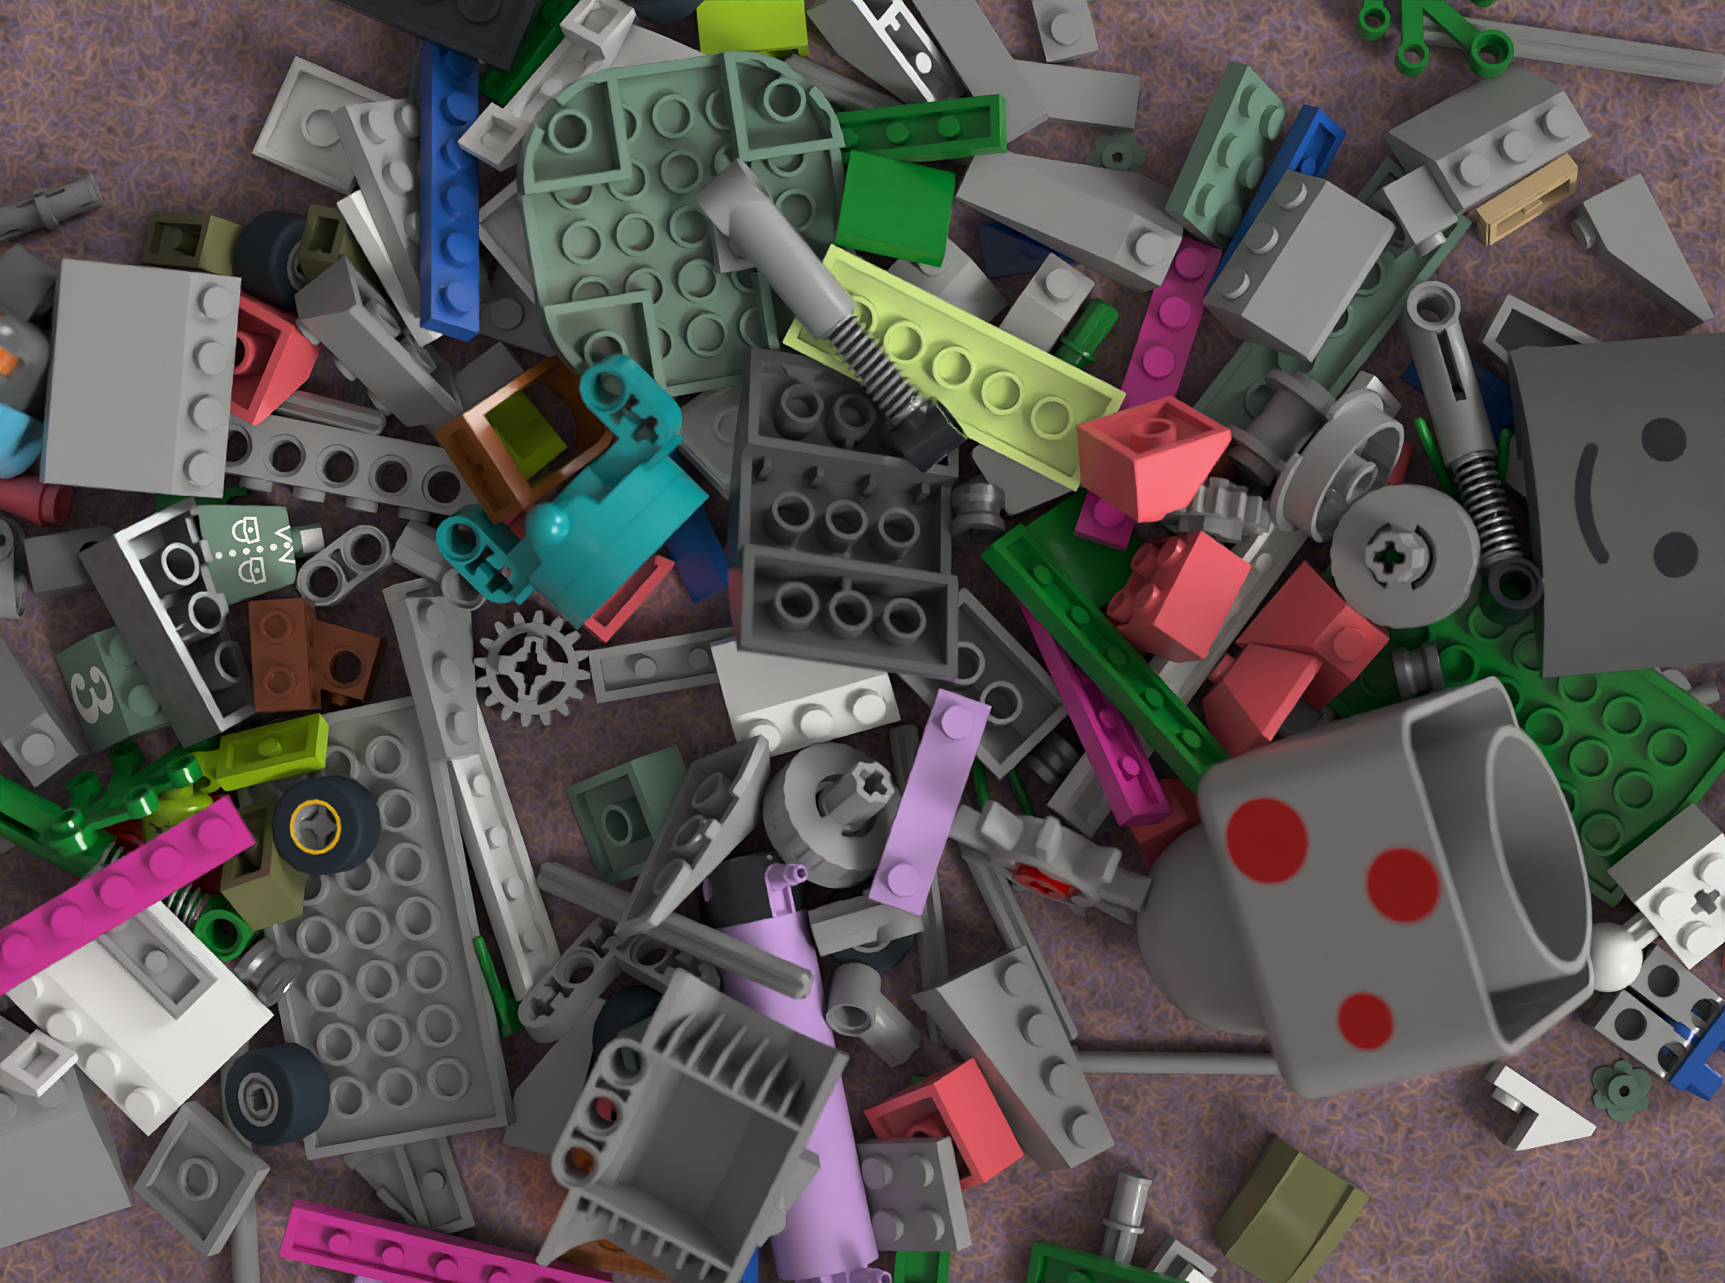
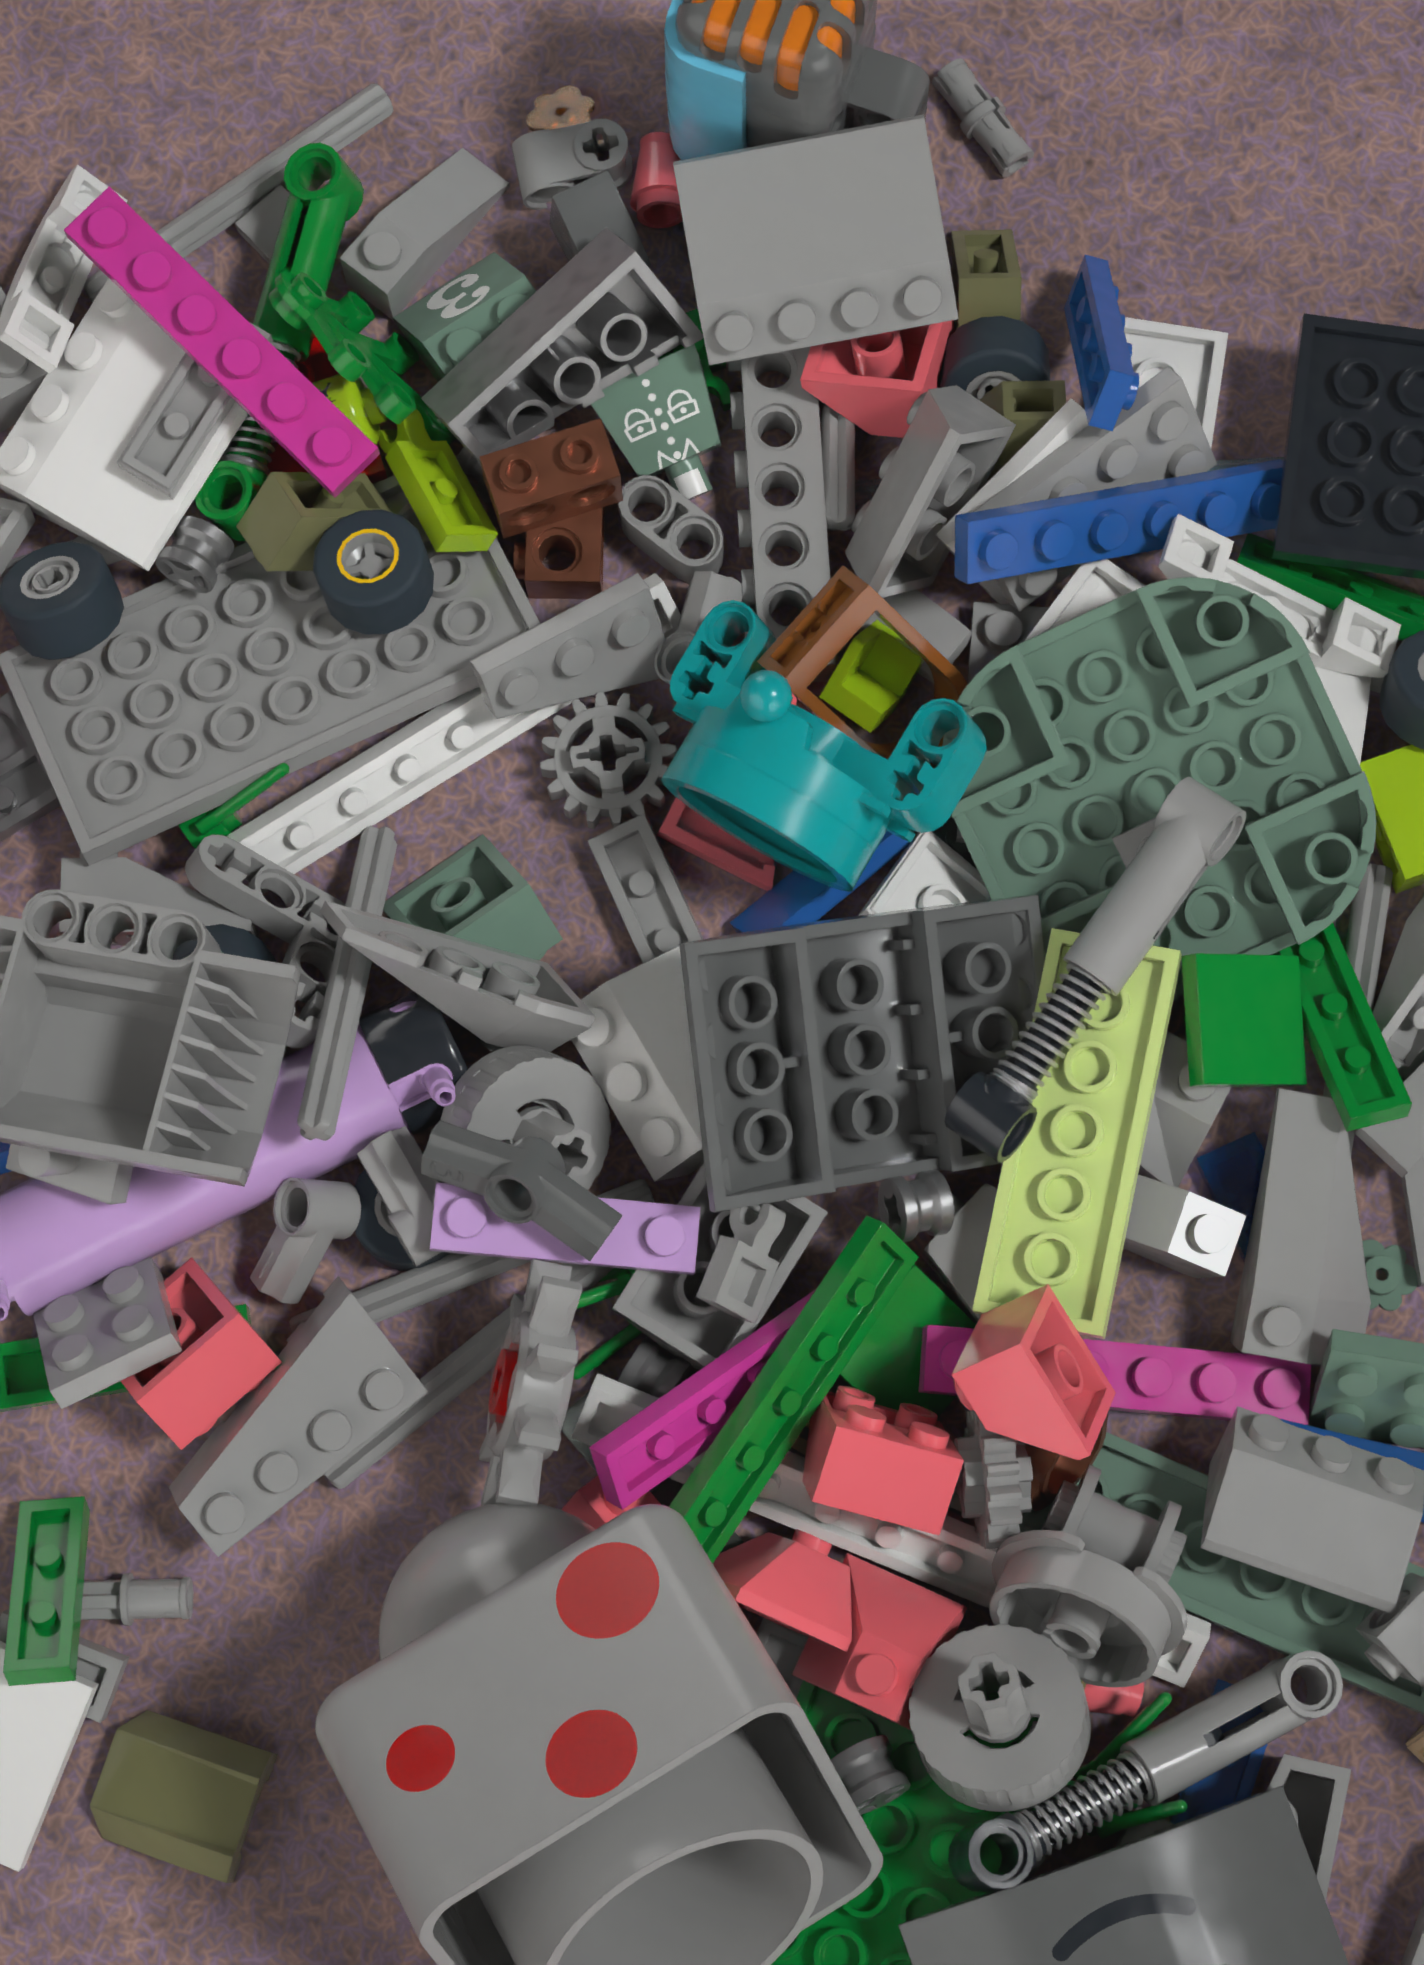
camera: 80 degrees right, 10 degrees down
green axle [1054,298,1119,370] -> none
light grey bar [1071,1045,1280,1075] -> none
none -> dark grey piece [421,1120,623,1261]
none -> light grey plate [696,1203,786,1324]
none -> blue plate [1064,255,1139,432]

